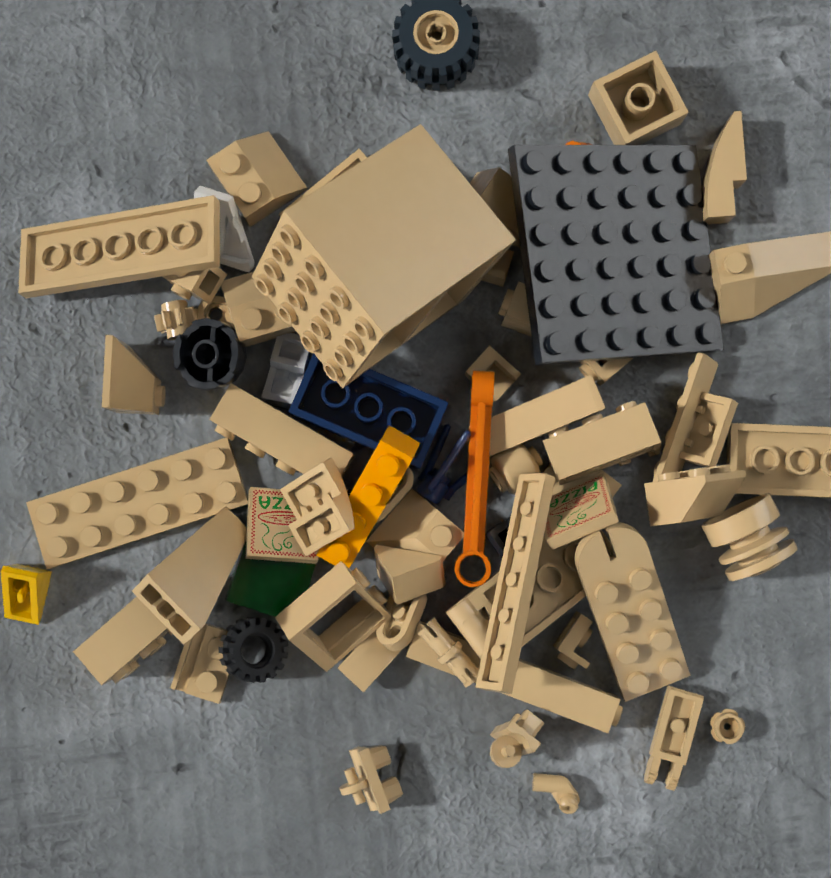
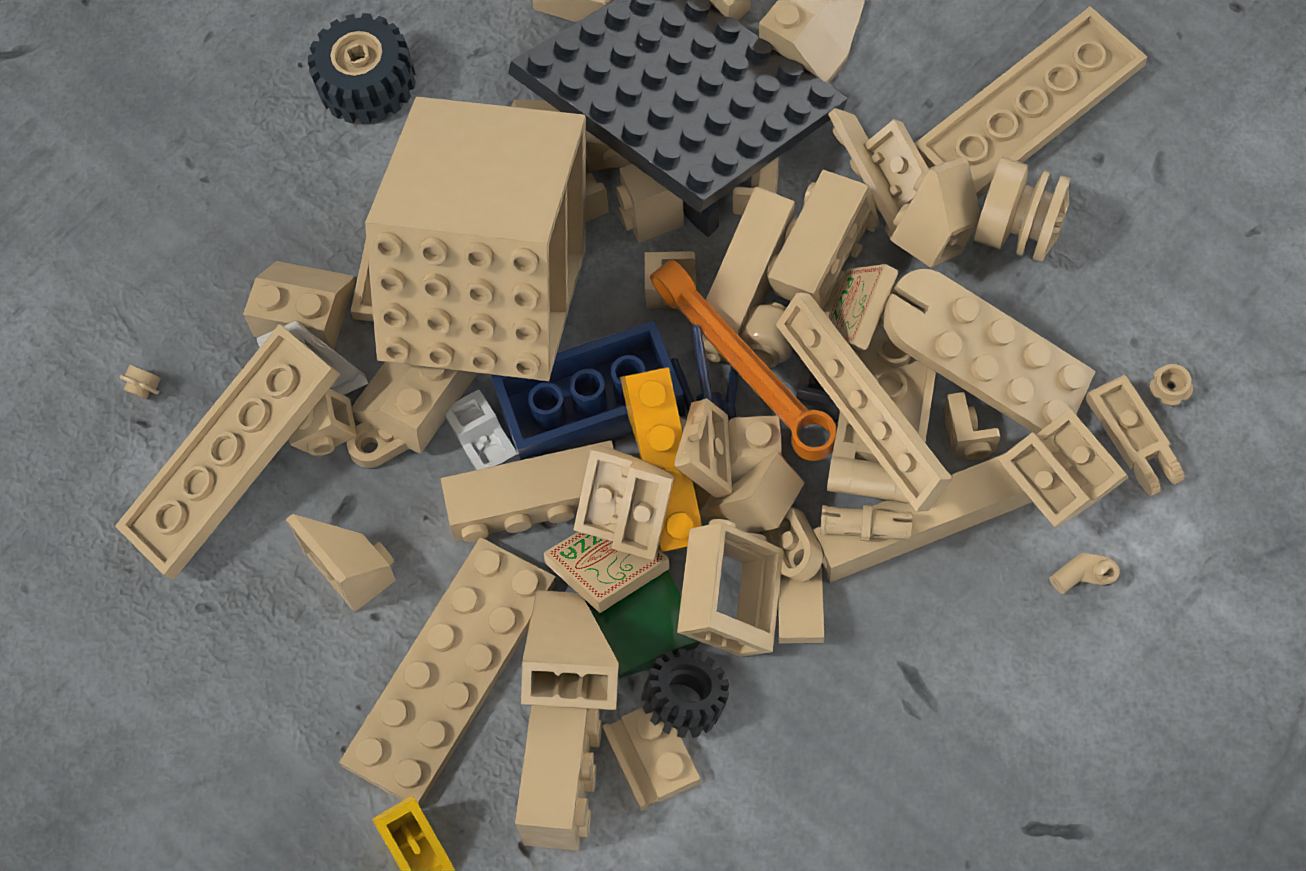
camera: 35 degrees left, 20 degrees down
tan gear [154,300,198,340] -> none
black cylinder [173,318,247,390] -> none
tan hips [339,745,403,814] -> none
tan hips [490,710,544,768] -> none
none -> tan plate [119,365,161,400]
none -> tan wing [675,398,732,498]
none -> tan slope [998,408,1128,529]

